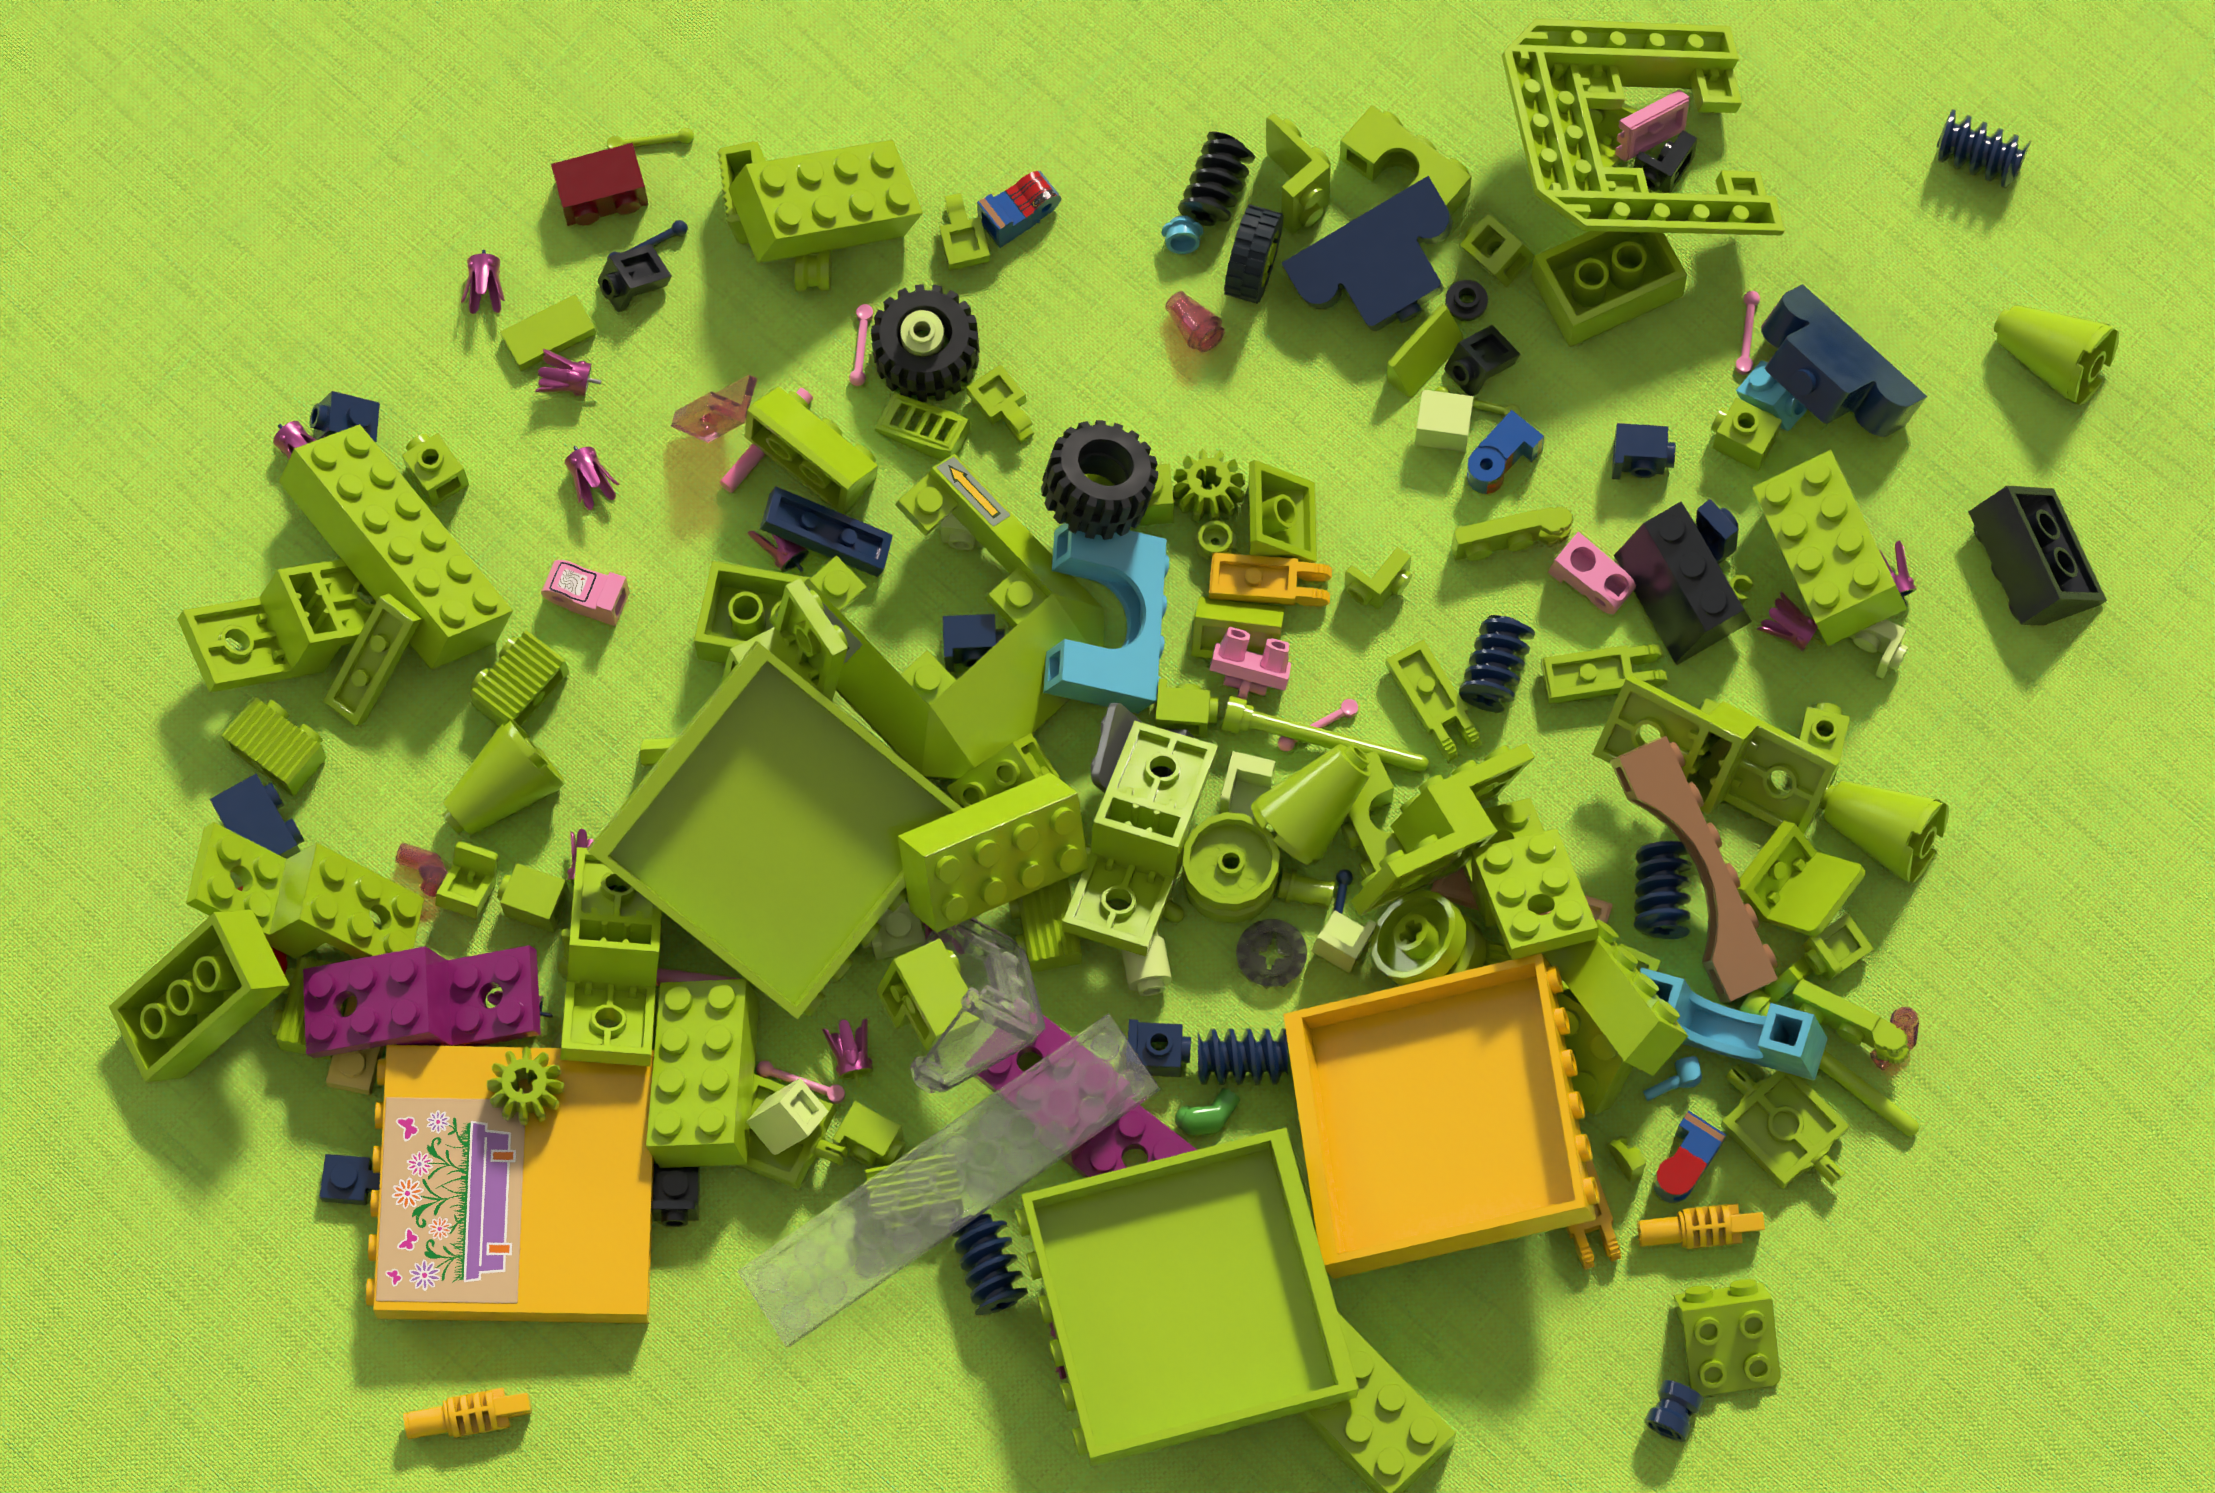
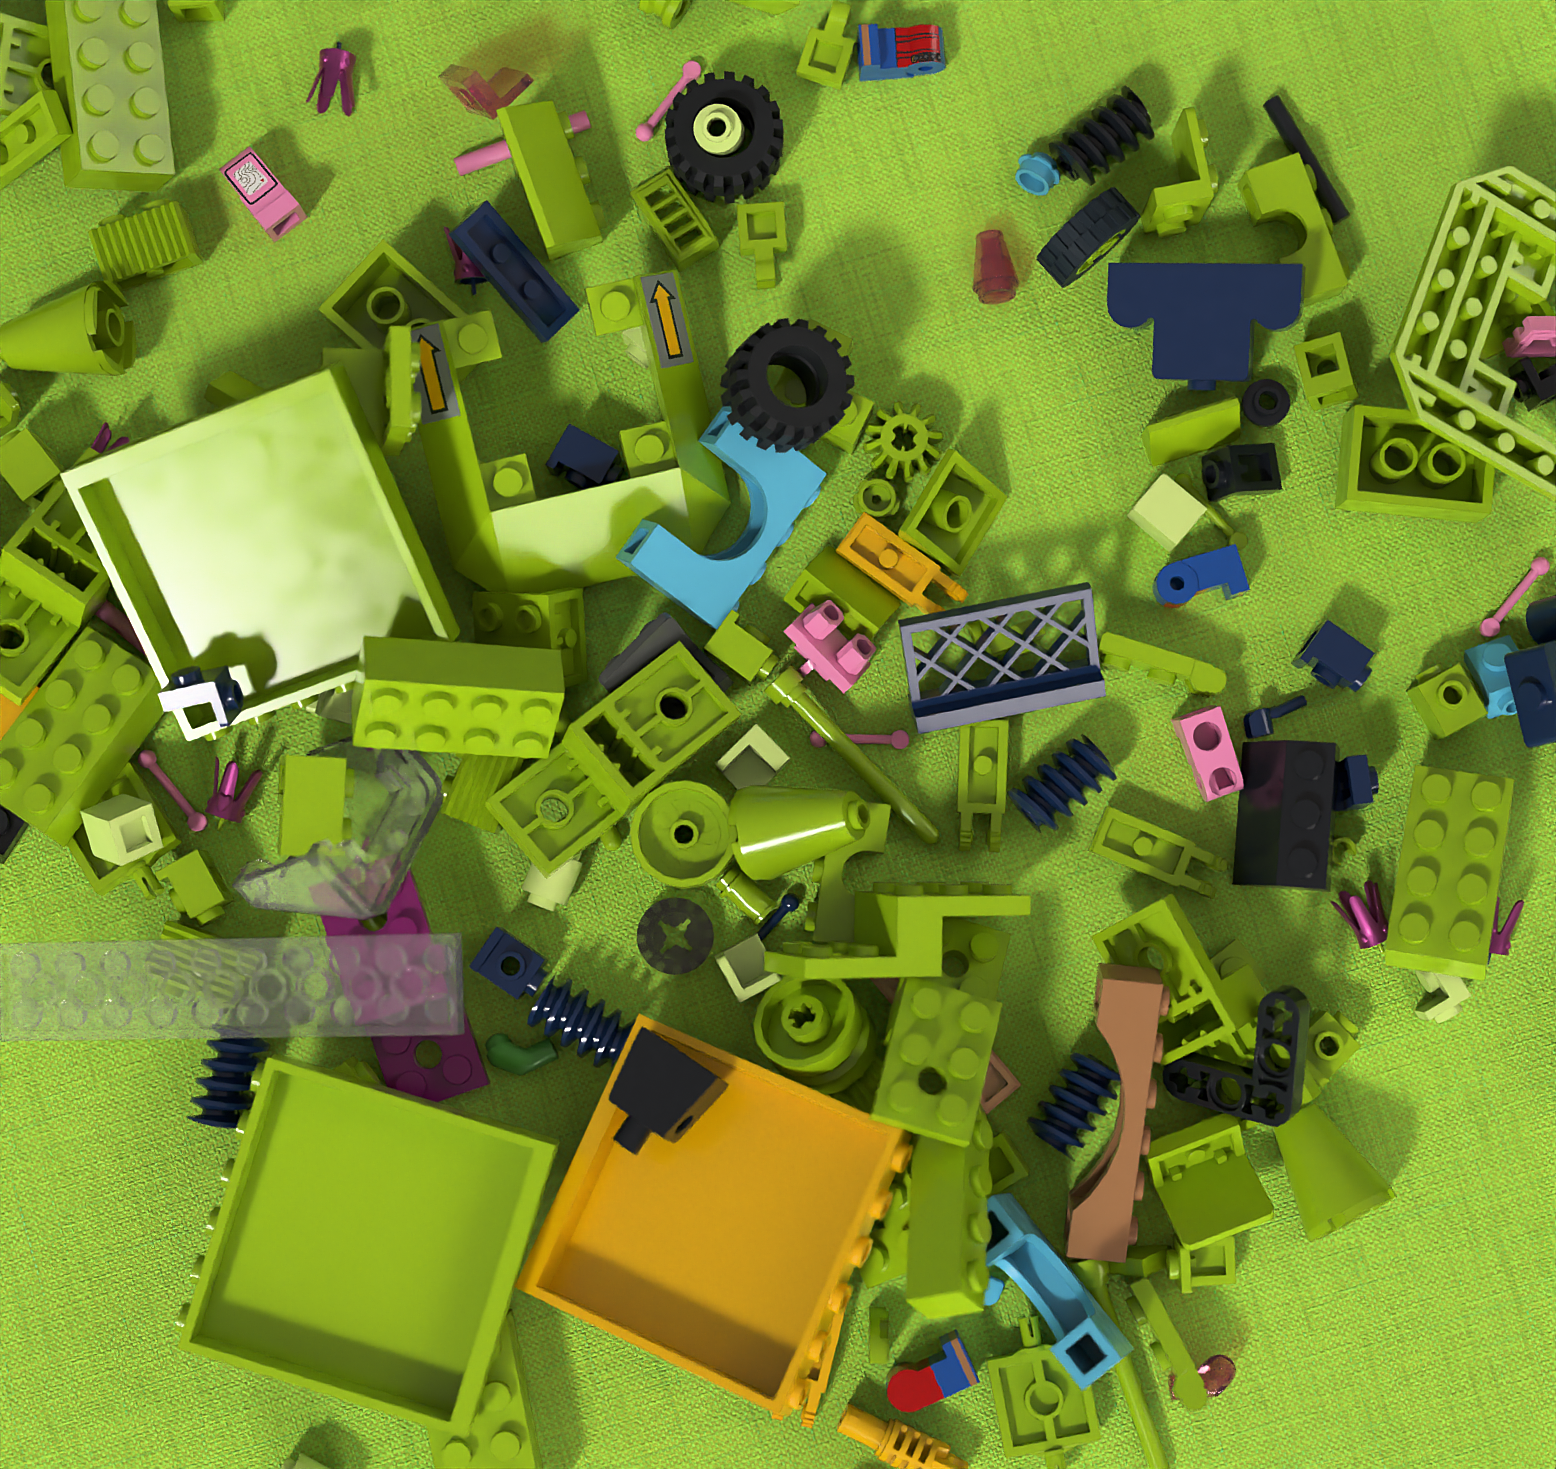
camera: 30 degrees right, 15 degrees up
none -> bracket [158,665,244,727]
none -> black torso [608,1026,729,1155]
none -> fence [898,582,1106,734]
none -> black beam [1162,985,1310,1127]
none -> dark blue hand [1243,695,1307,739]
none -> black bar [1263,95,1350,225]

